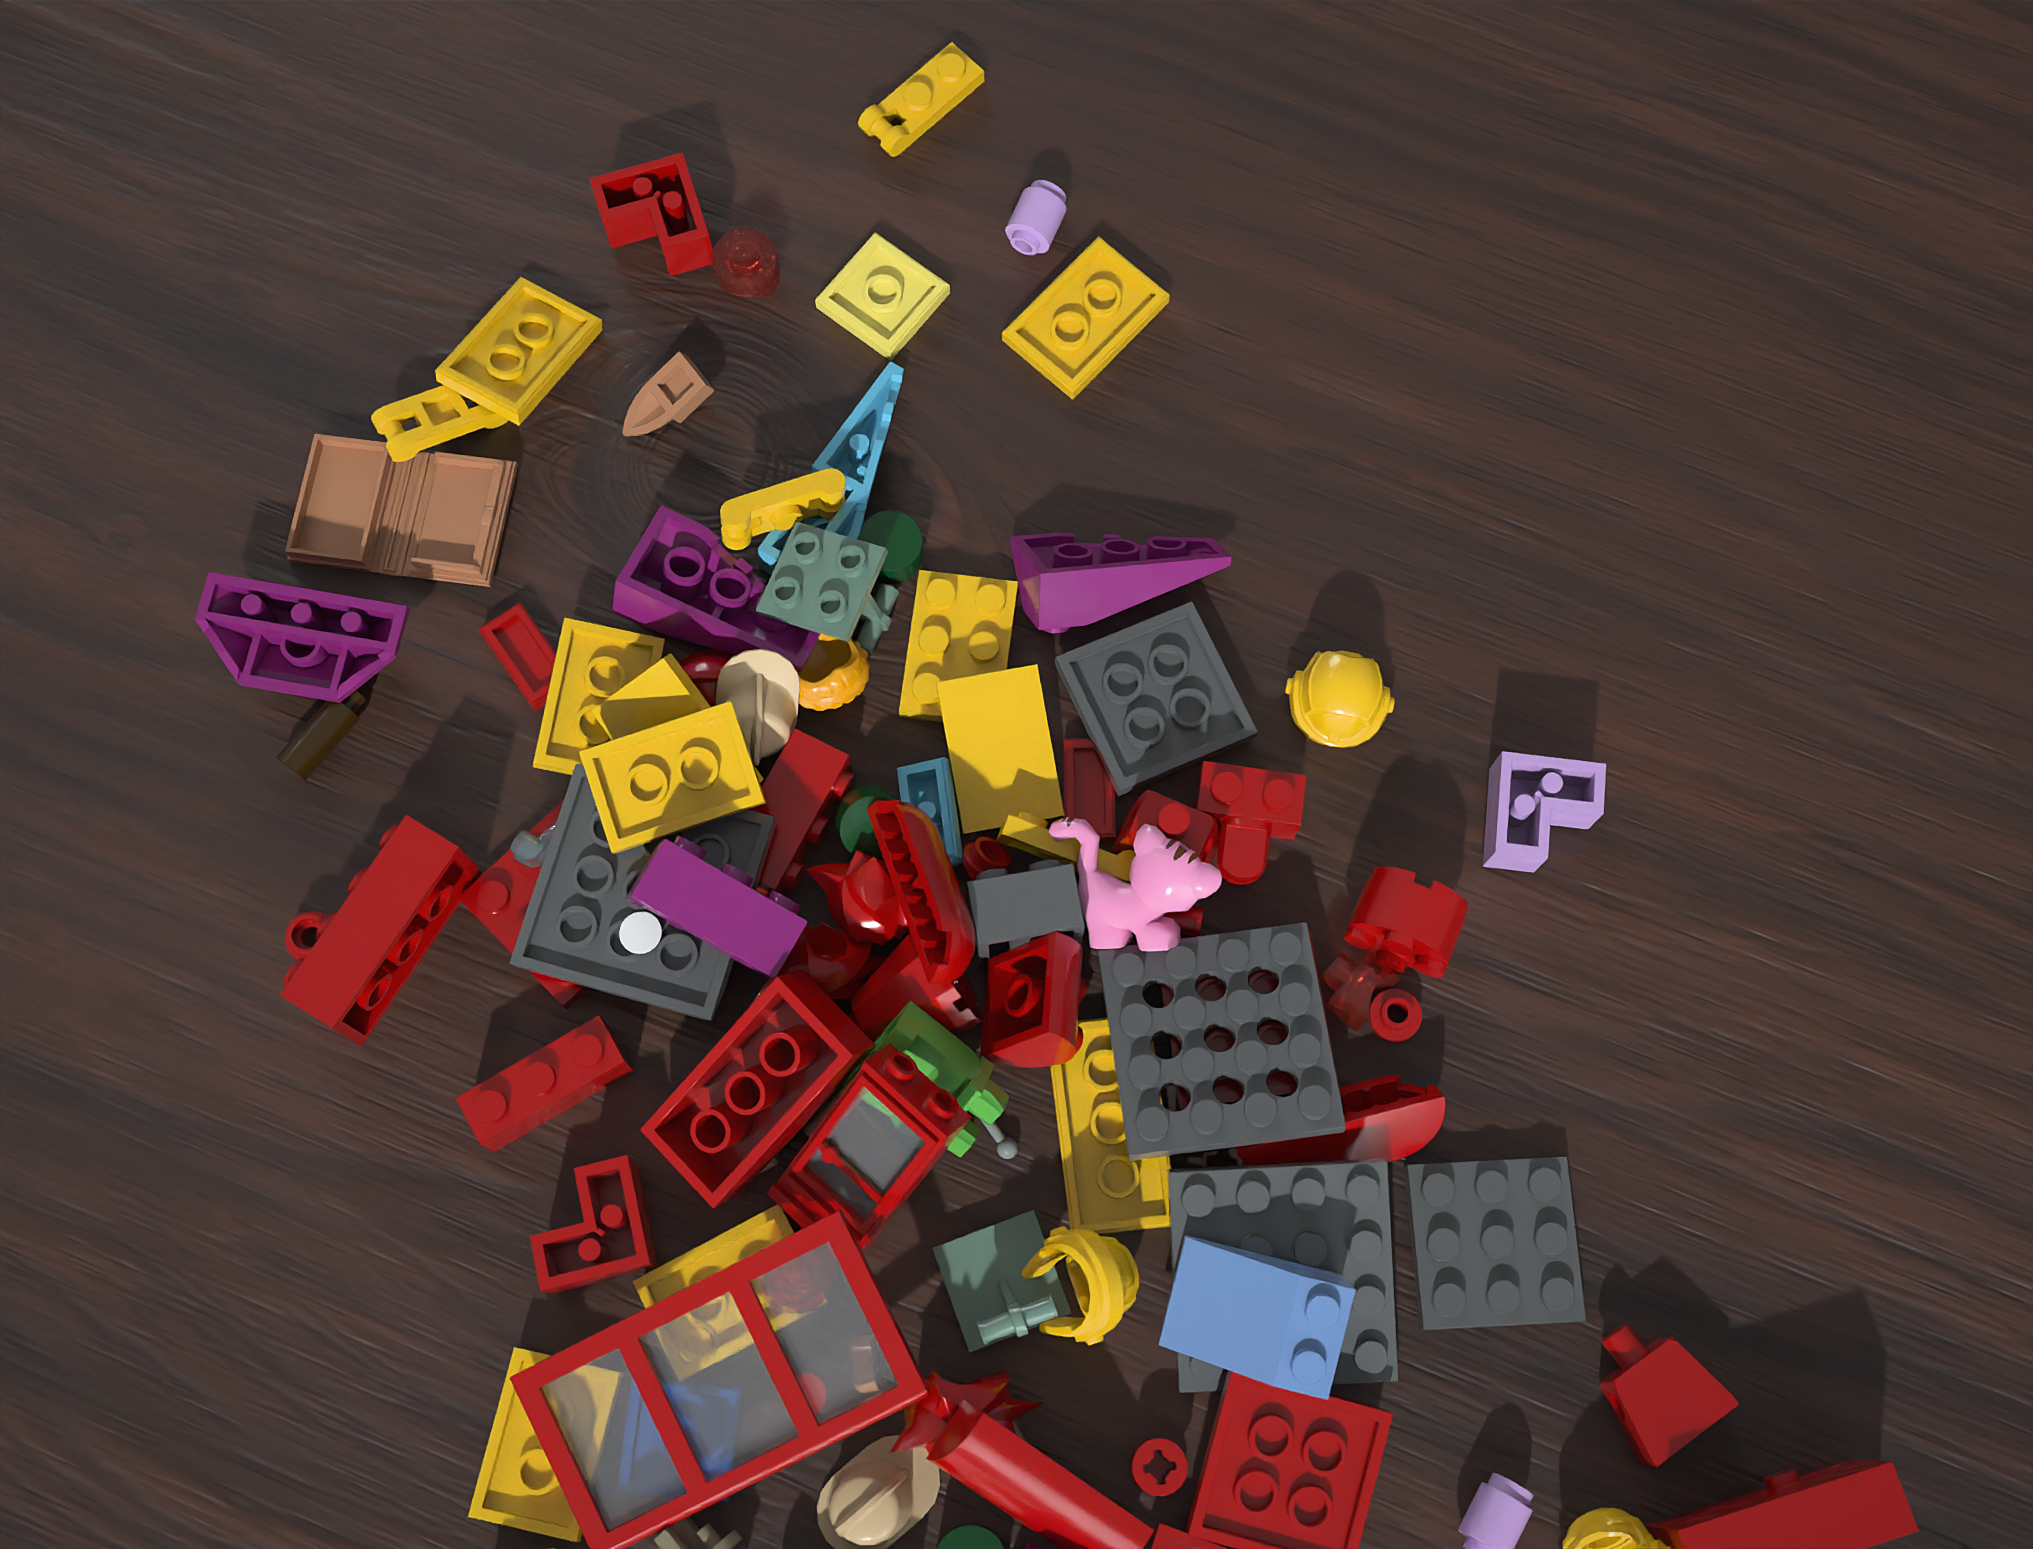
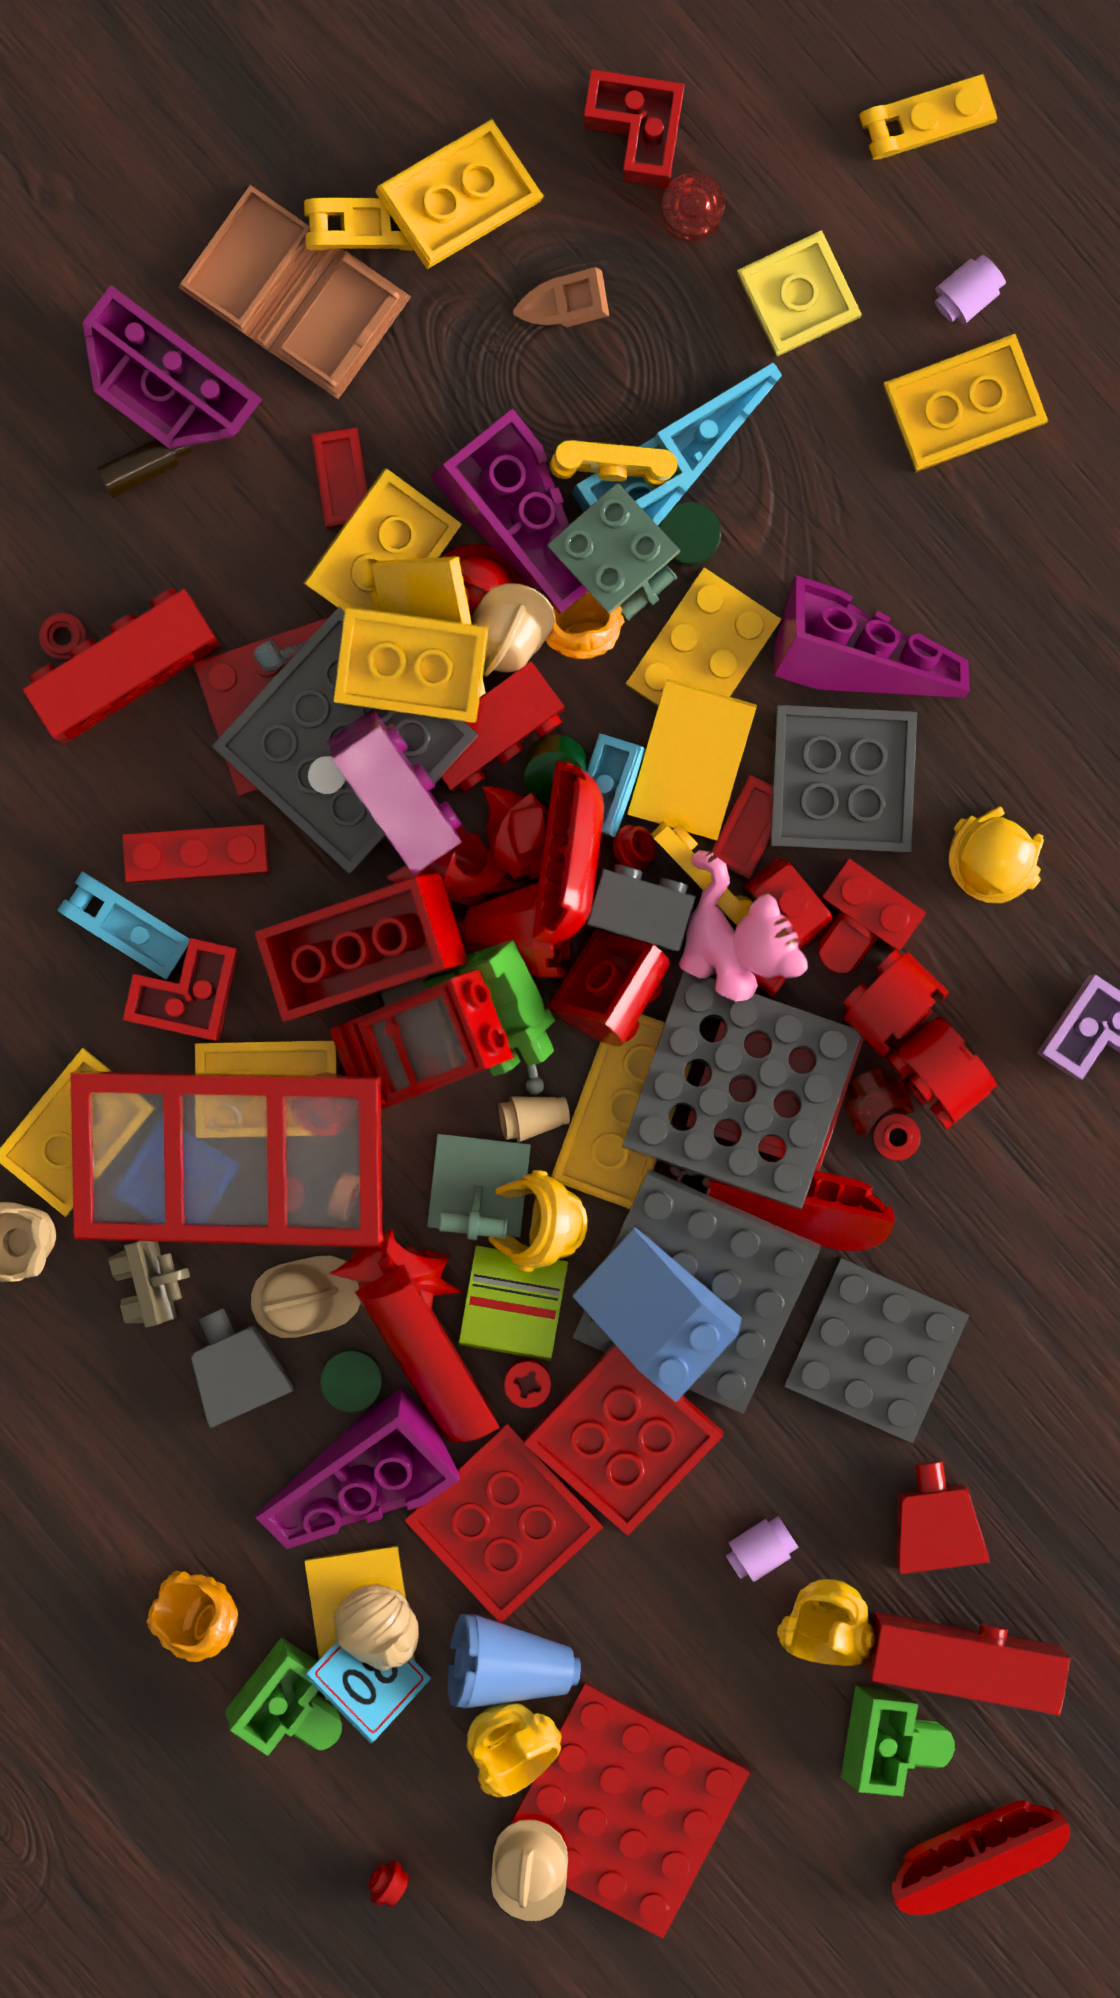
camera: 25 degrees right, 15 degrees up
none -> medium azure plate [57,871,189,980]
none -> lime slope [459,1245,568,1361]
none -> tan cone [498,1096,570,1142]
none -> red brick [843,950,950,1059]

